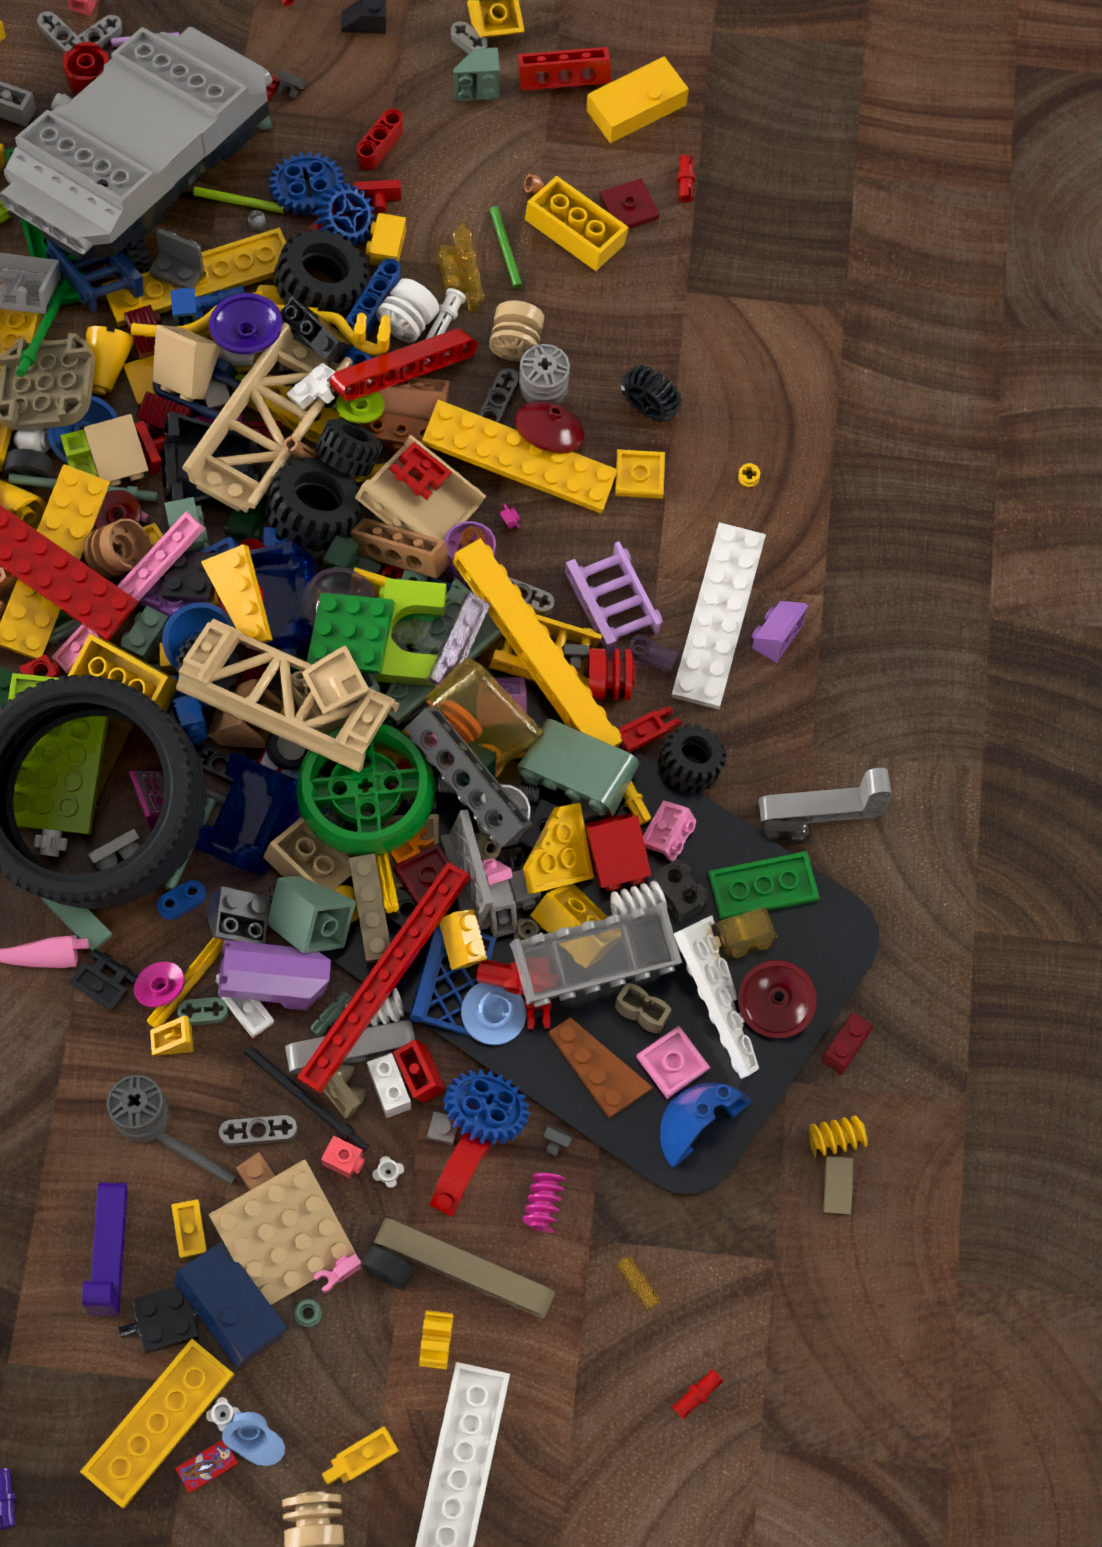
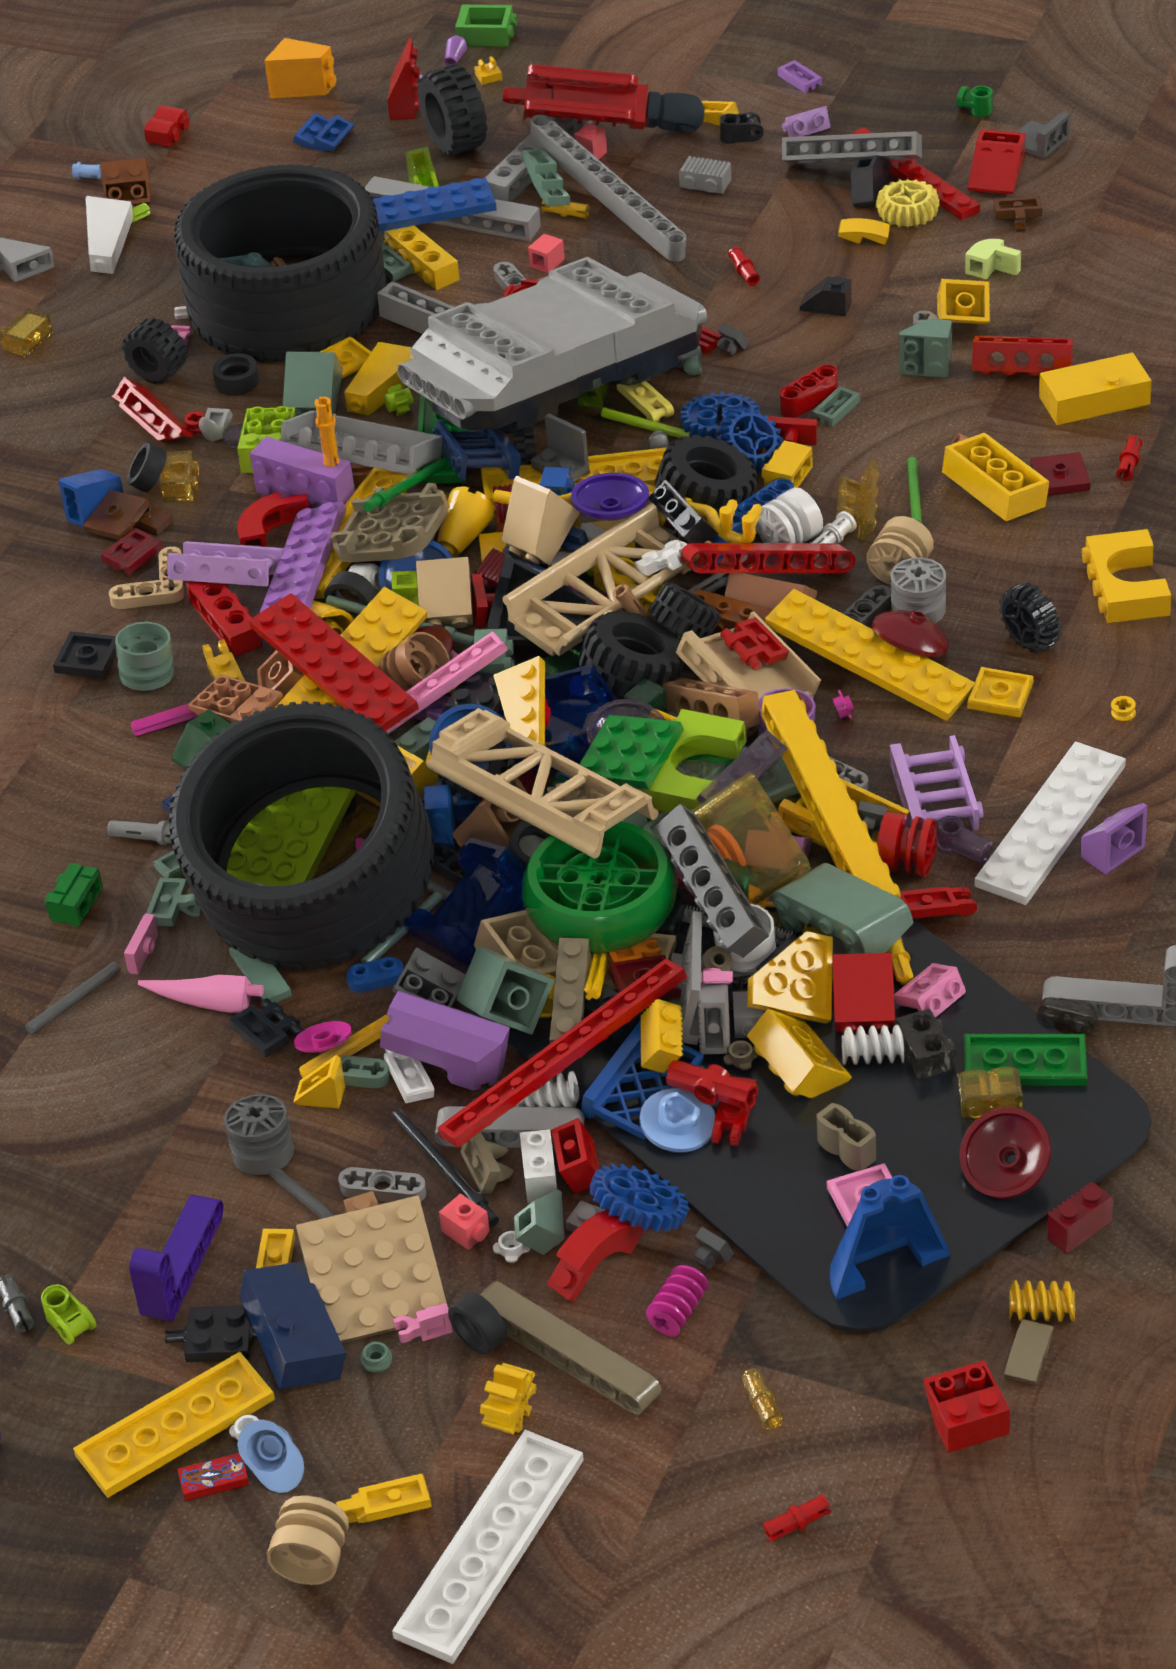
camera: 25 degrees right, 25 degrees down
tan plate [302,645,370,716] -> none
lime dish [336,392,385,423] -> none
clear window [509,902,682,1007] -> none
dark orange wing [549,1017,653,1119] -> none
black tyre [658,724,727,794] -> none
white wing [673,915,759,1078] -> none
none -> lime piece [41,1284,97,1345]
none -> sand green slope [514,1189,564,1255]
none -> light yellow plate [617,381,674,422]
none -> sand green tile [812,386,860,427]
none -> red slope [923,1360,1010,1453]
none -> yellow arch [1082,529,1171,623]

